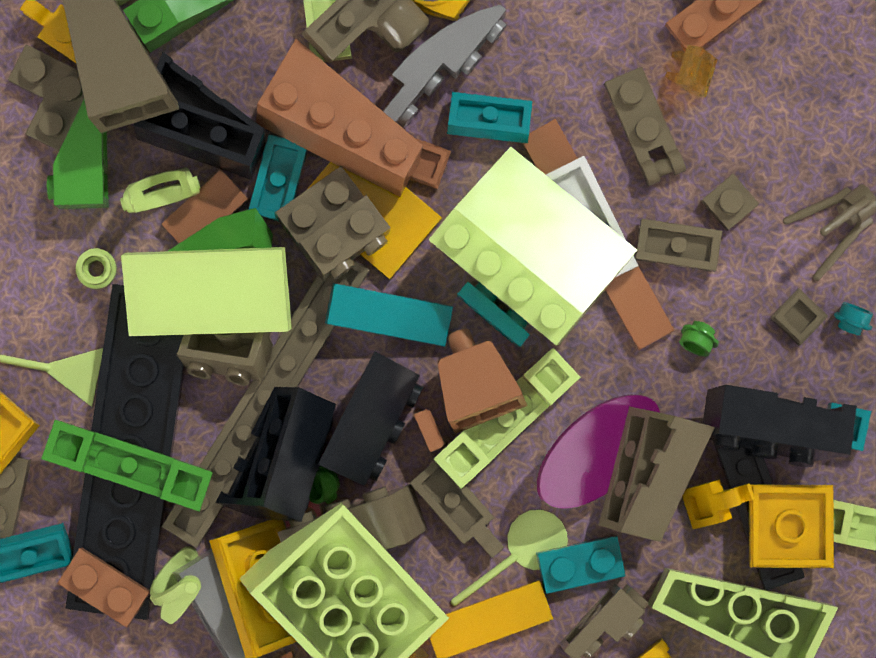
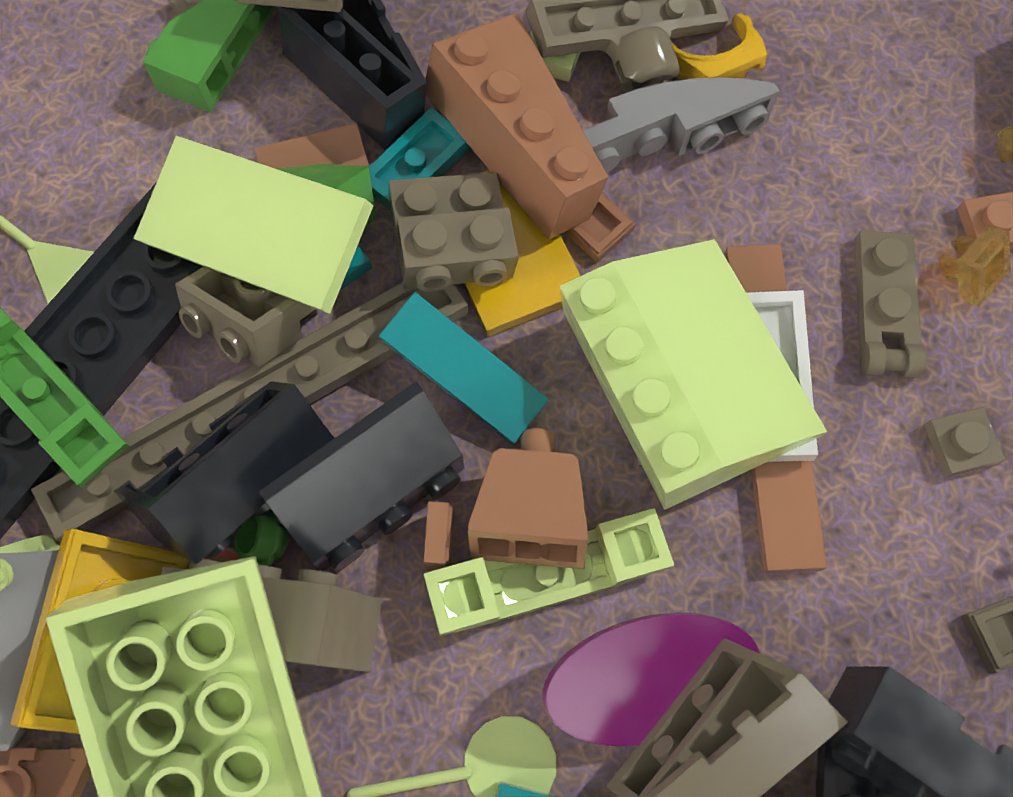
camera: 25 degrees right, 15 degrees down
yellowish green plate [76,248,117,289] -> none
yellowish green helmet [120,167,201,213] -> none
dark tan plate [410,461,504,558] -> none
teal plate [447,92,533,143] -> none
teal plate [457,282,530,349] -> none
dark tan plate [635,219,722,272] -> none
bright green plate [679,321,719,357] -> none

